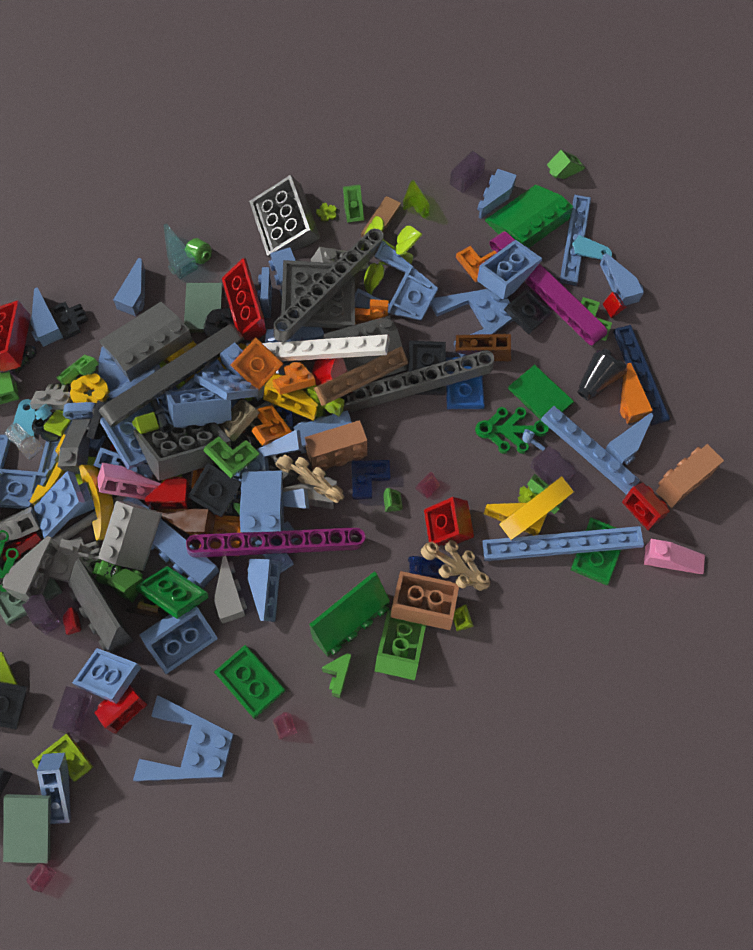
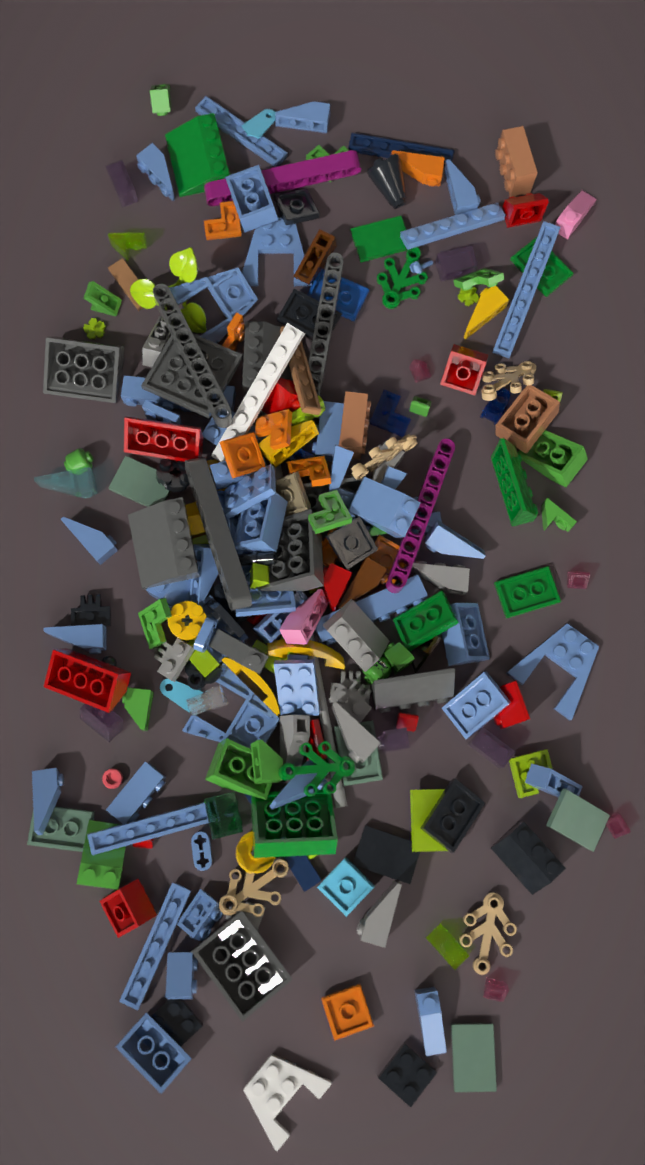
camera: 65 degrees left, 10 degrees up
medium azure plate [34,404,52,420] -> none
yellow slope [499,476,574,540] -> none
red slope [602,292,626,318] -> none

